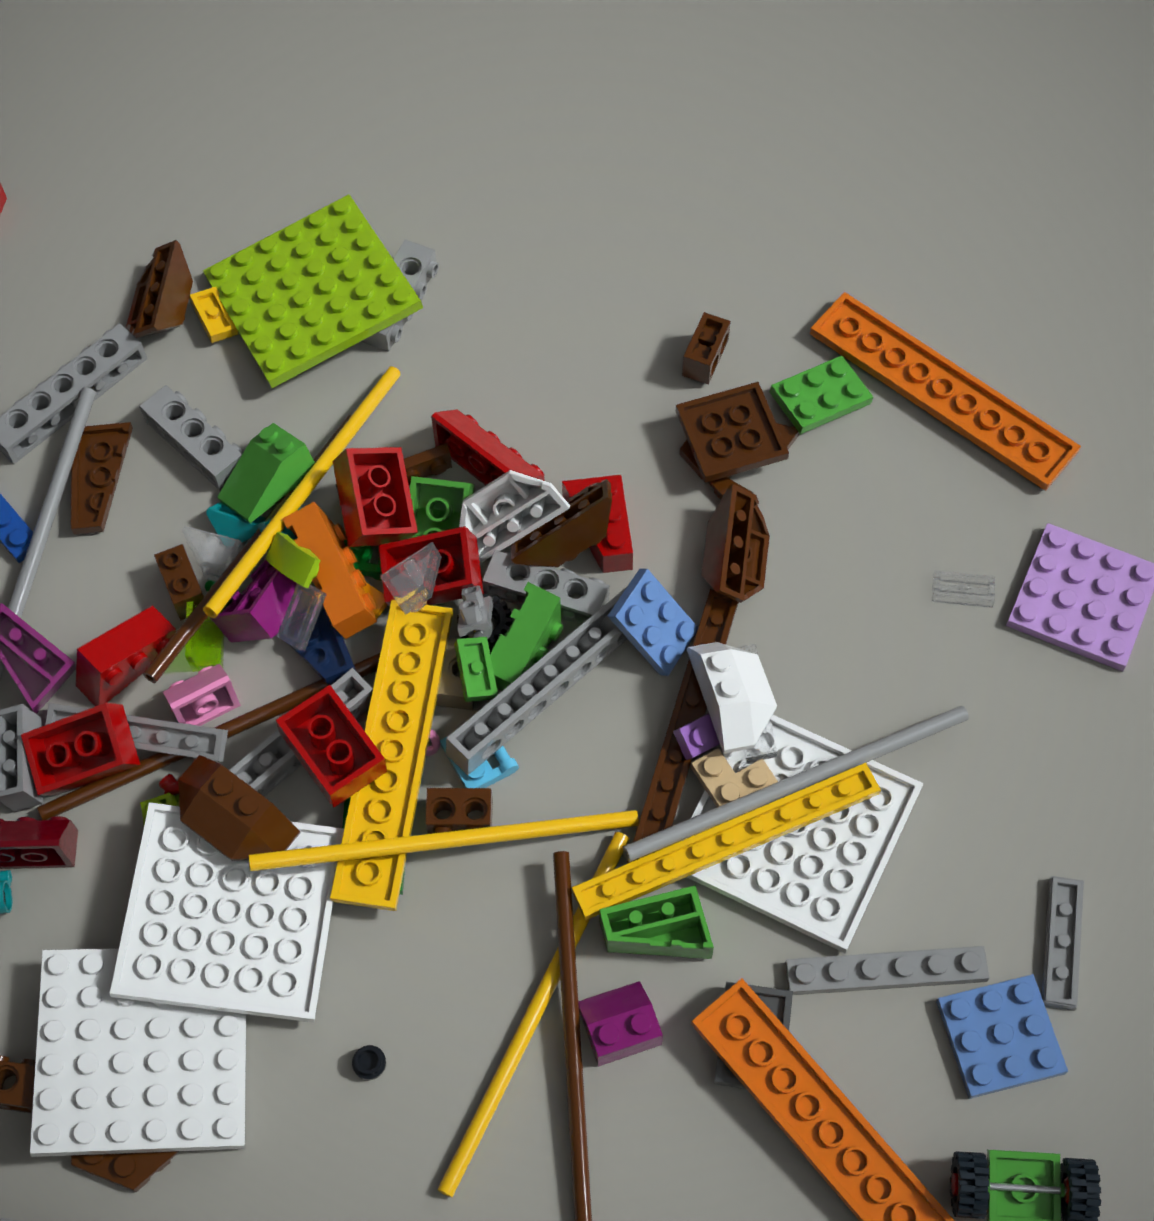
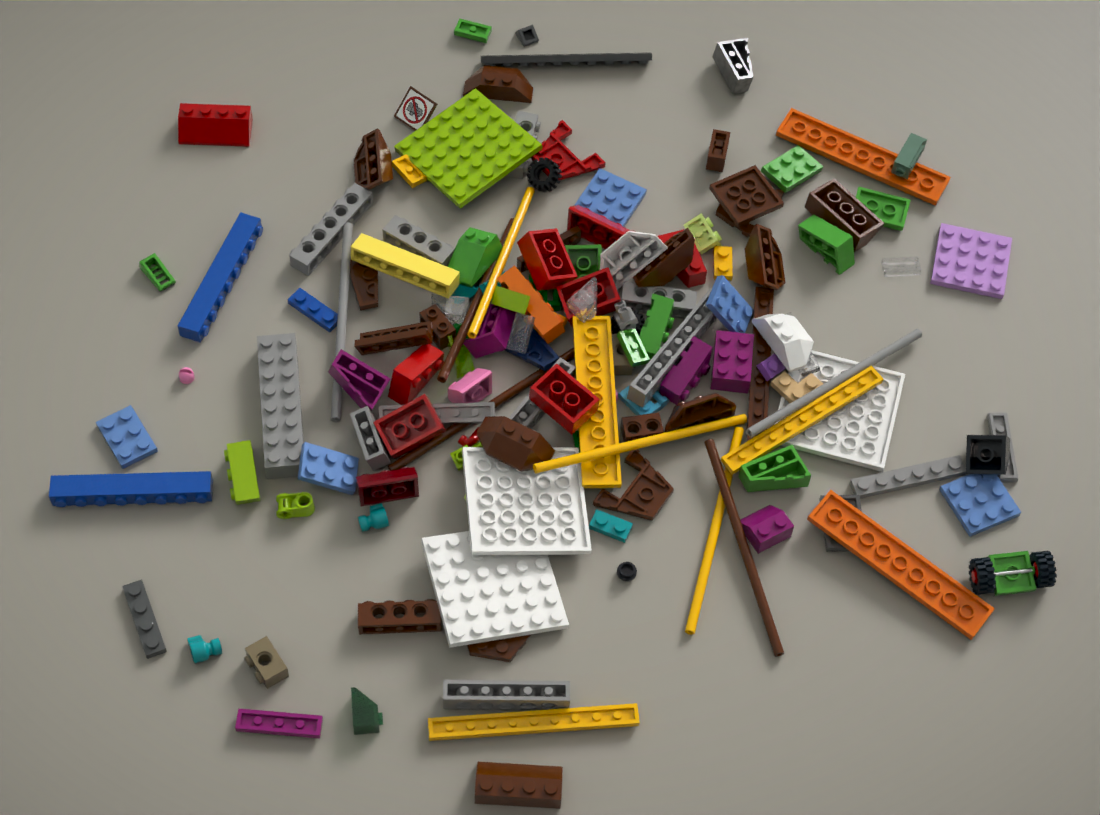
camera: 15 degrees left, 5 degrees down
none -> light yellow brick [351,233,460,299]
none -> reddish brown fence [354,321,433,355]
none -> piece [394,86,438,131]
none -> bright green plate [454,18,492,43]
none -> reddish brown wedge [463,65,533,103]
none -> dark grey plate [481,52,652,66]
none -> dark grey slope [515,25,539,46]
none -> black tyre [527,157,562,192]
none -> red wing [531,120,606,180]
none -> medium blue plate [574,168,647,227]
none -> teal plate [589,509,633,543]
none -> reddish brown wing [593,449,674,521]
none -> magenta wedge [659,336,713,405]
none -> reddish brown wedge [664,393,736,433]
none -> yellowish green bracket [683,213,722,255]
none -> magenta brick [710,330,754,394]
none -> flat silver wedge [712,38,753,94]
none -> yellow plate [713,246,733,281]
none -> bright green wedge [798,214,855,275]
none -> reddish brown slope [805,178,884,253]
none -> bright green plate [856,187,911,231]
none -> sand green window [891,133,927,179]
none -> black slope [966,435,1010,475]

